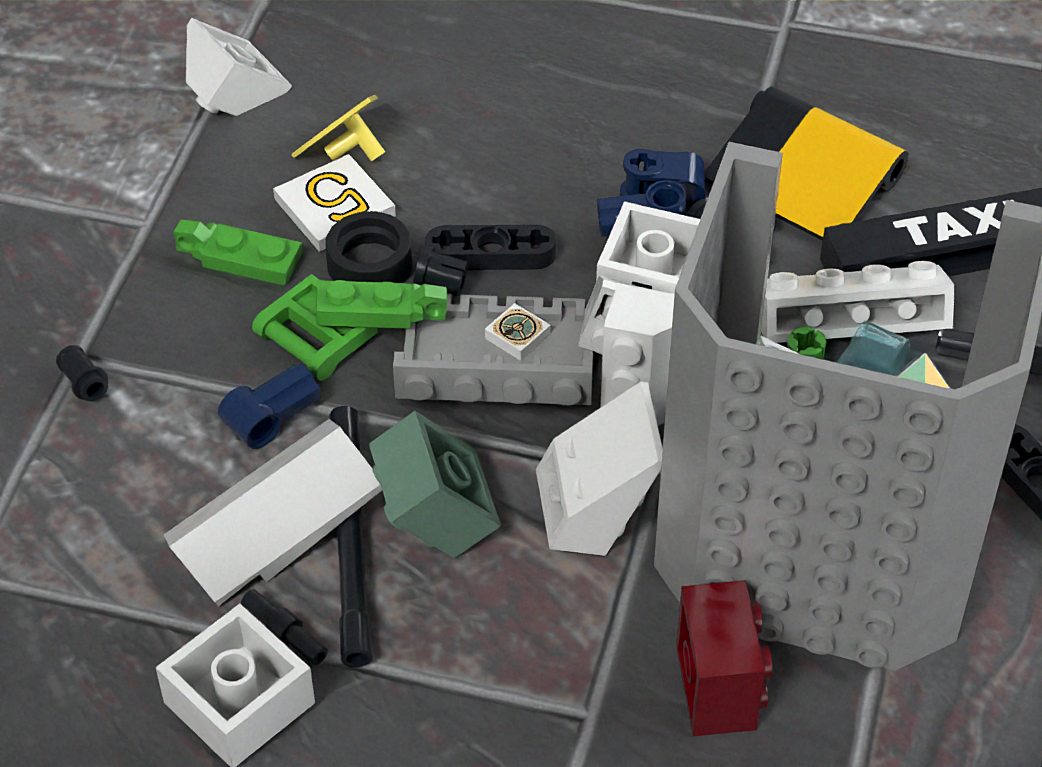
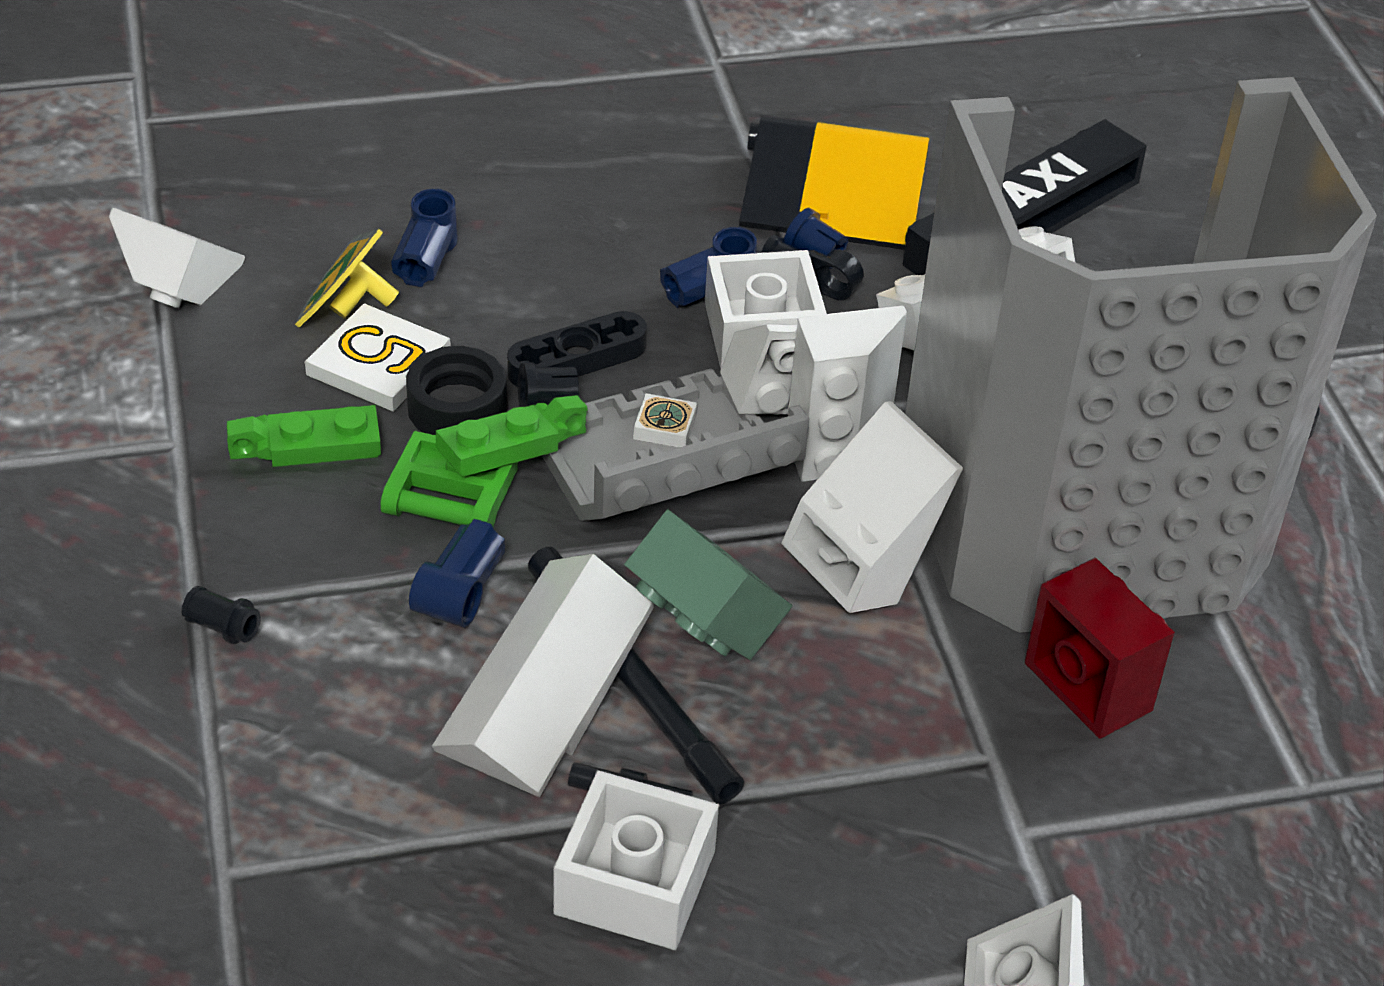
camera: 30 degrees left, 5 degrees down
dark blue piece [620,149,706,210] -> none
none -> dark blue piece [391,189,458,287]

